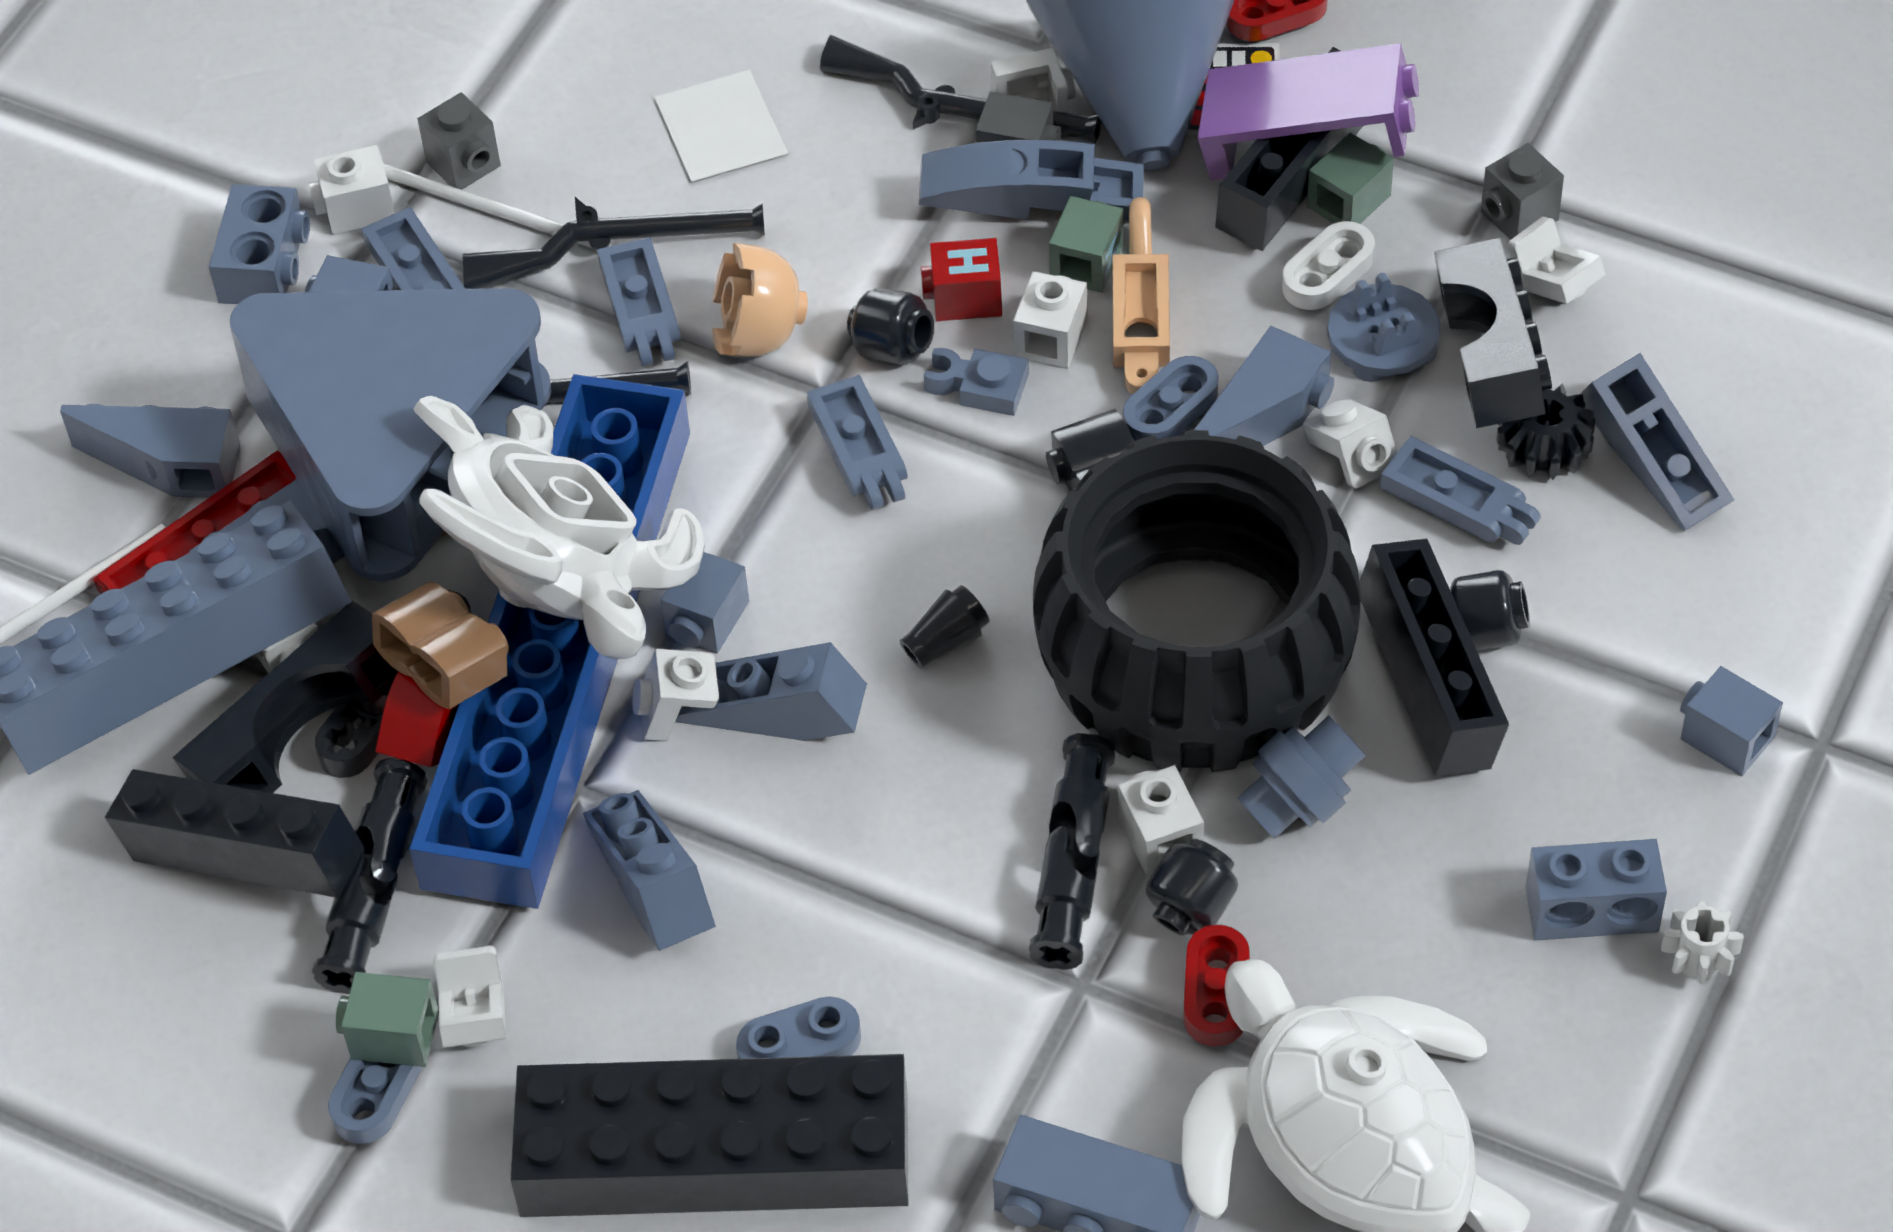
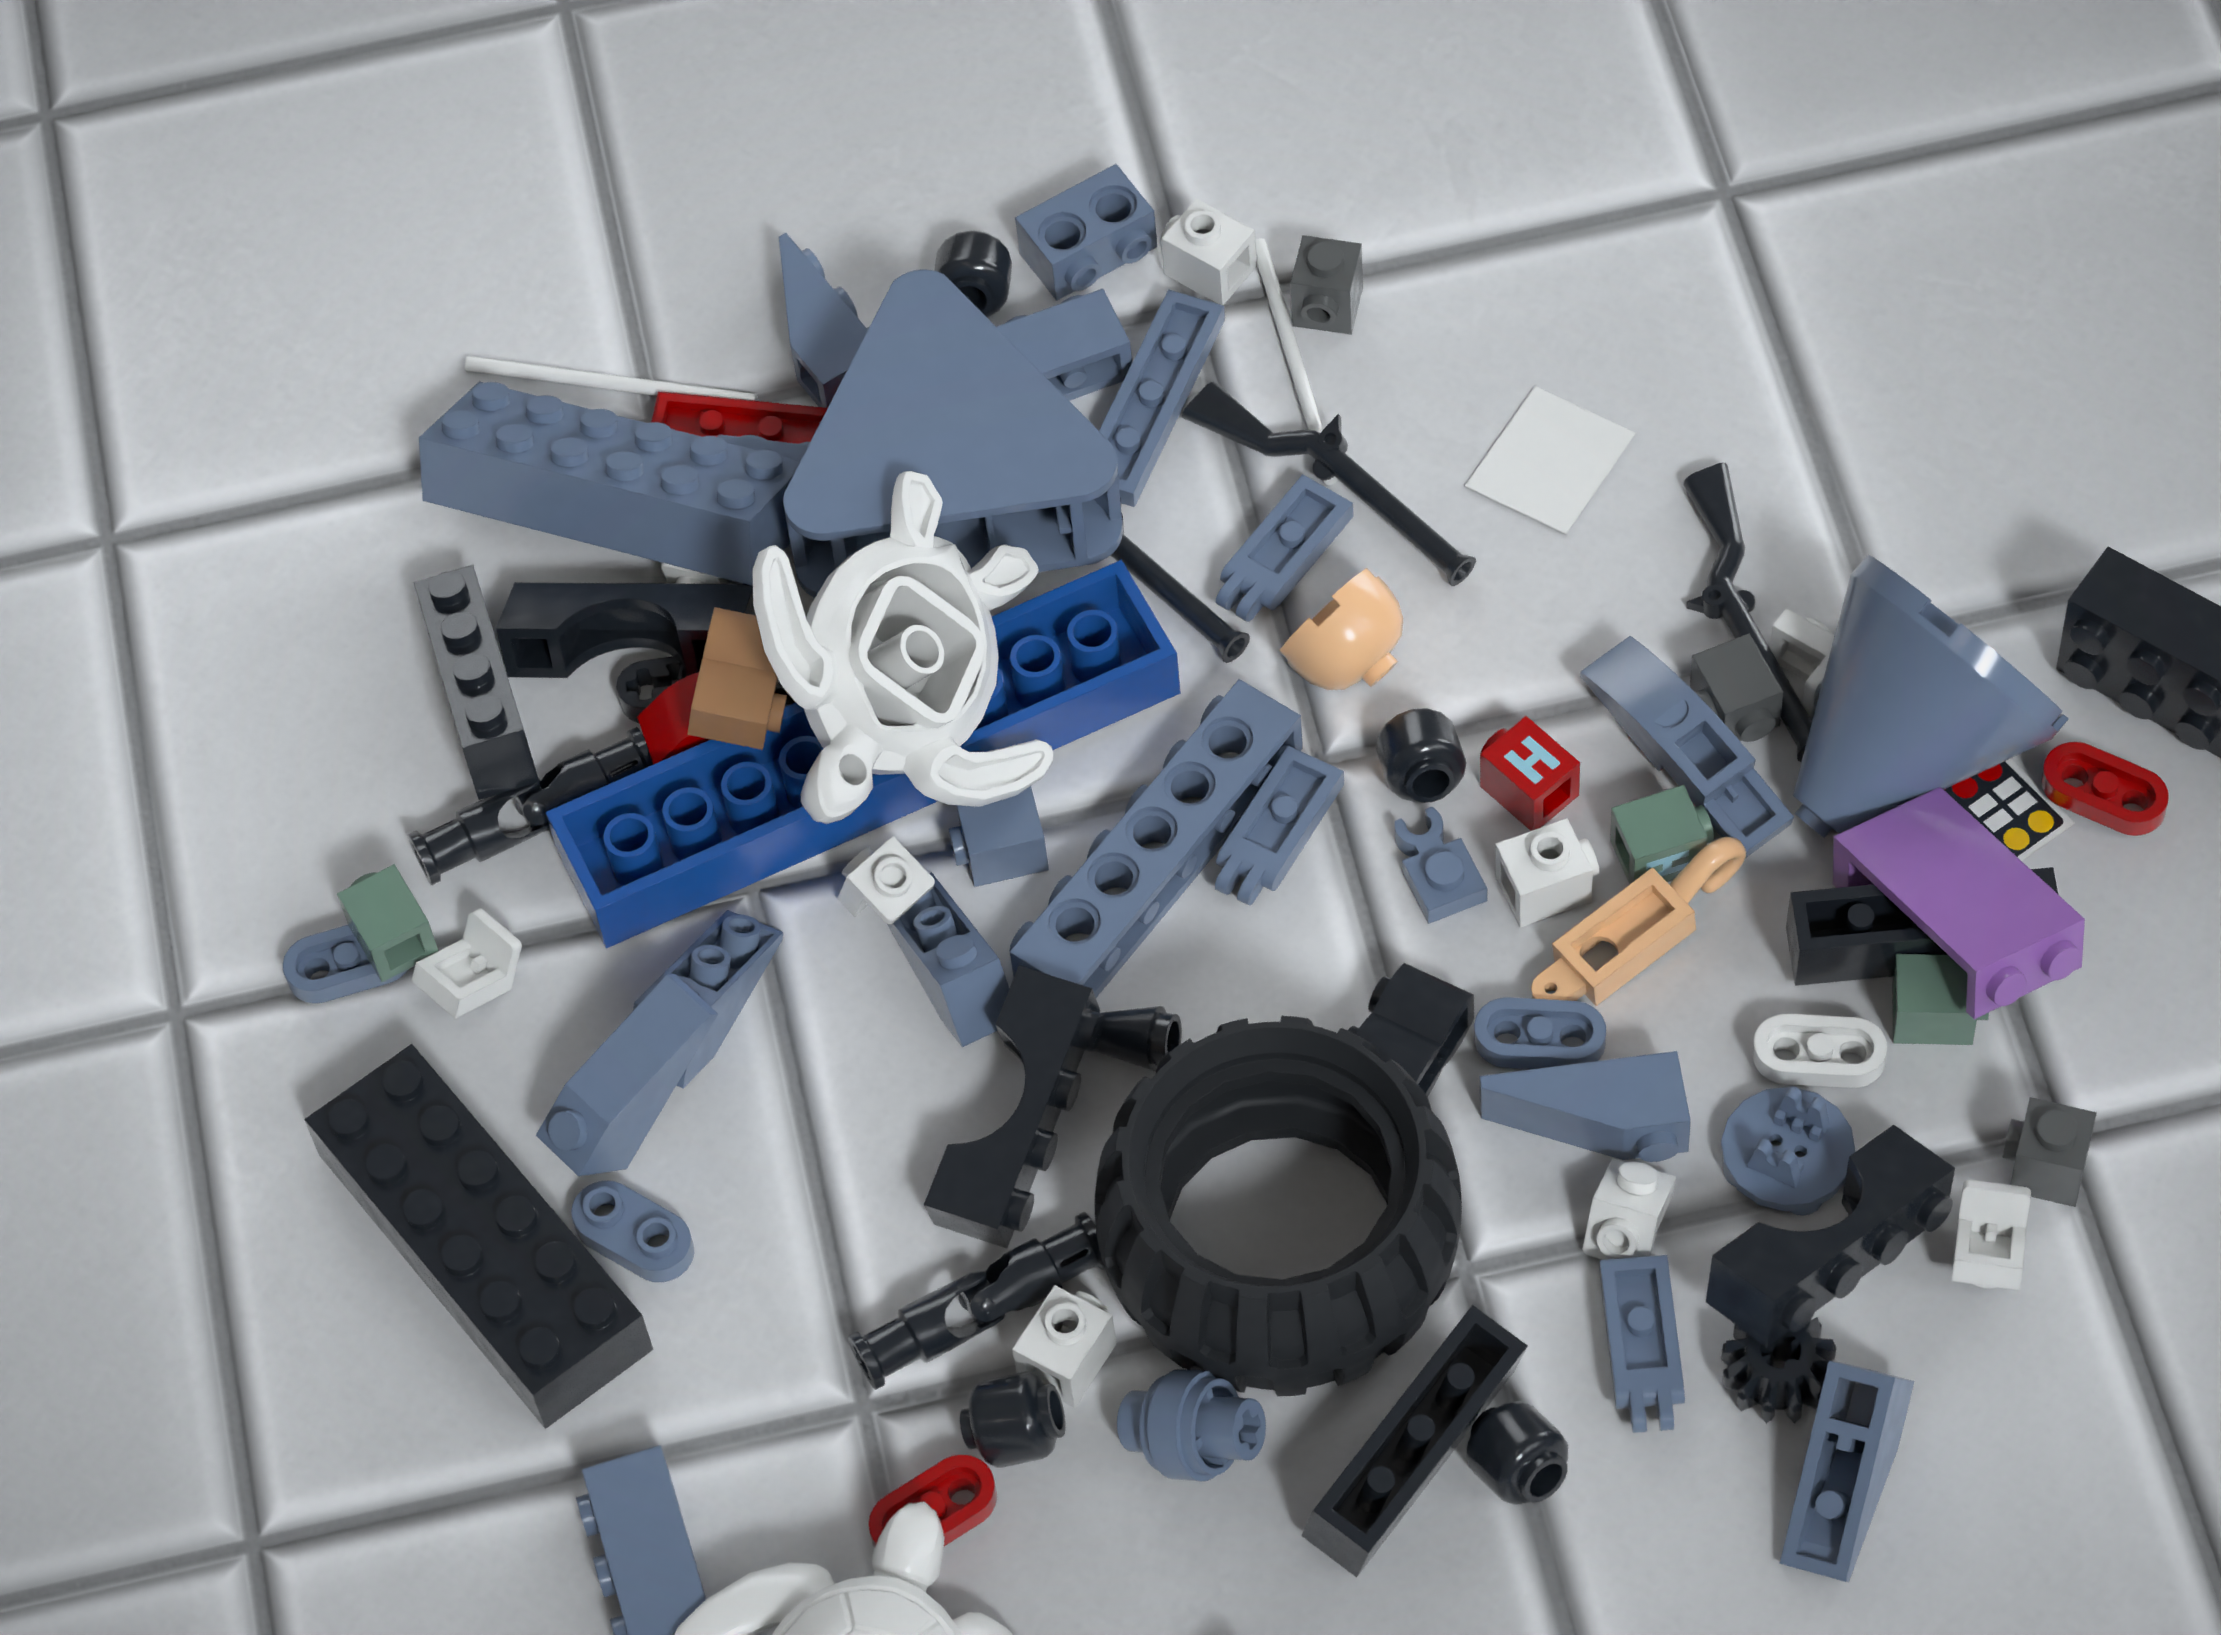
camera: 55 degrees right, 5 degrees up
none -> sand blue slope [536,974,718,1177]
none -> black arch [924,965,1104,1249]
none -> black head [934,231,1012,318]
none -> sand blue brick [1009,679,1303,998]

